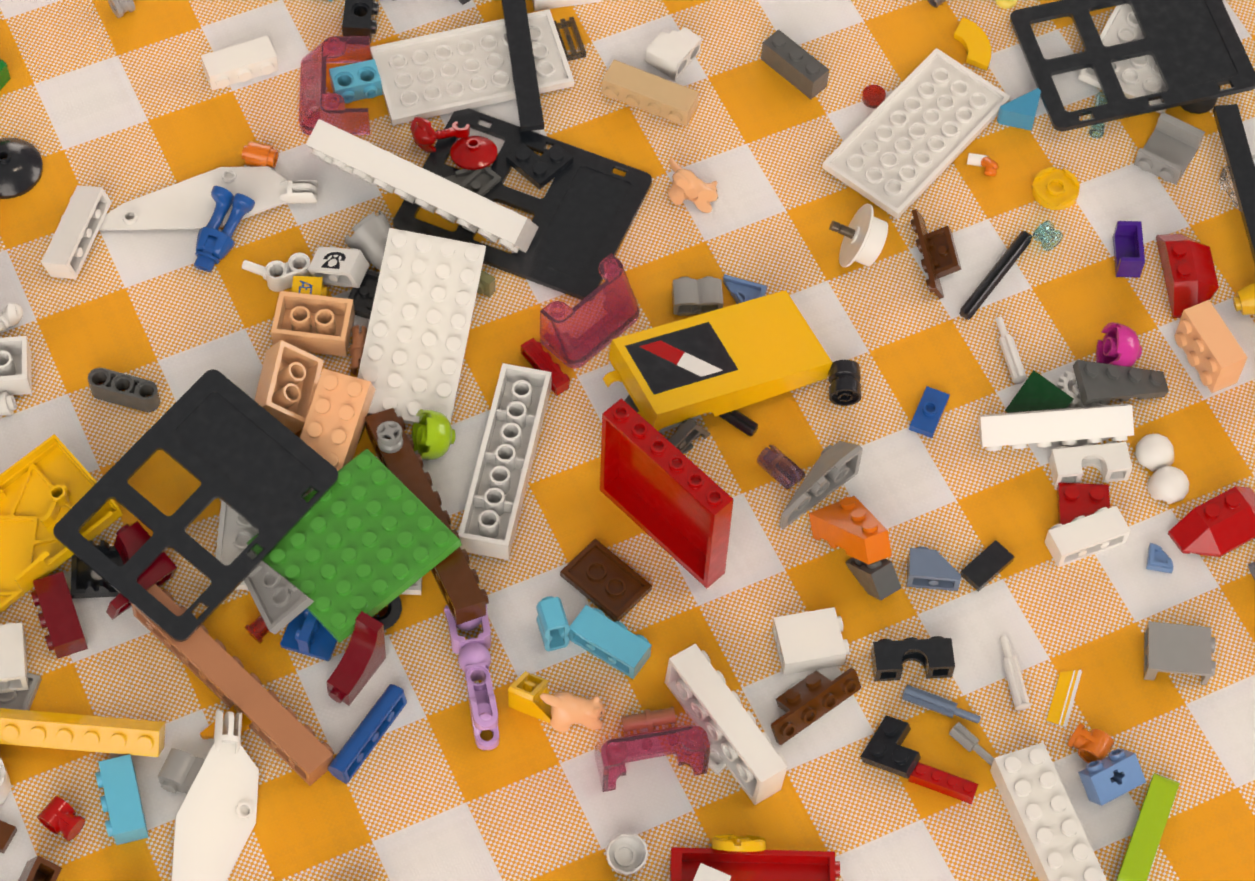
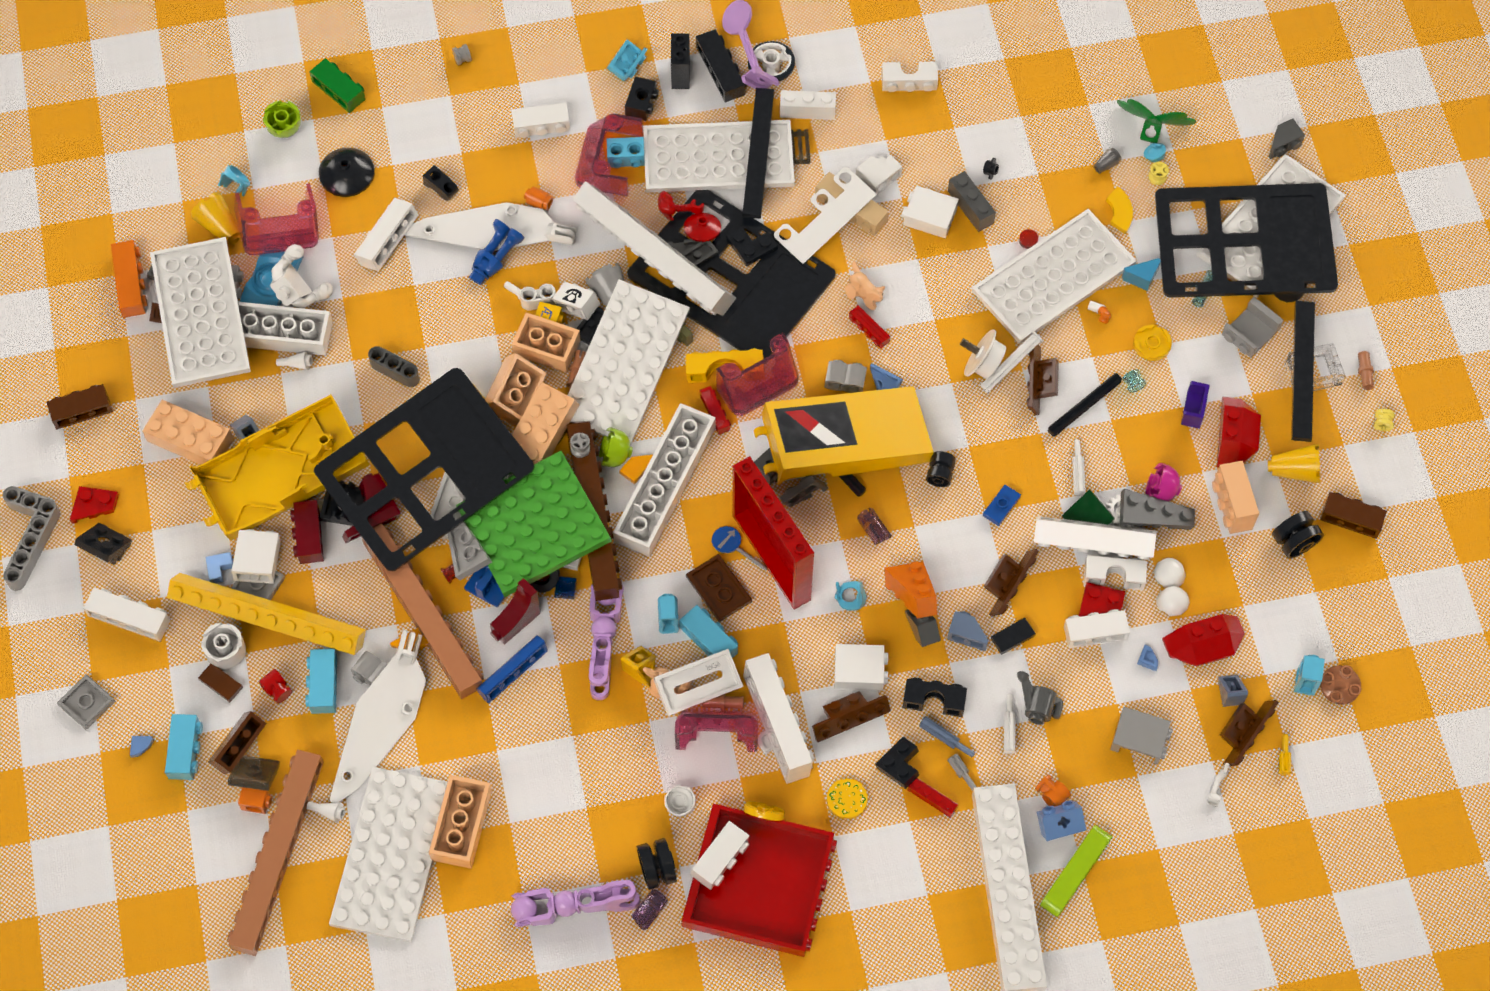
camera: 15 degrees right, 5 degrees up
light grey wedge [780,441,863,529] -> none
yellow sticker [1046,670,1082,727] -> none
none -> black leg [423,165,459,201]
none -> plate [554,577,577,600]
none -> light orange tile [619,455,653,484]
none -> white piece [653,649,743,716]
none -> yellow arch [686,348,764,383]
none -> blue piece [712,526,767,571]
none -> white piece [774,167,877,264]
none -> yellow tile [826,778,868,819]
none -> medium azure piece [835,581,867,611]
none -> red piece [849,305,890,349]
none -> white brick [901,185,959,239]
none -> white axle [980,331,1044,393]
none -> black plate [983,158,999,180]
none -> reddish brown bracket [984,549,1039,617]
none -> dark grey piece [1017,671,1063,725]

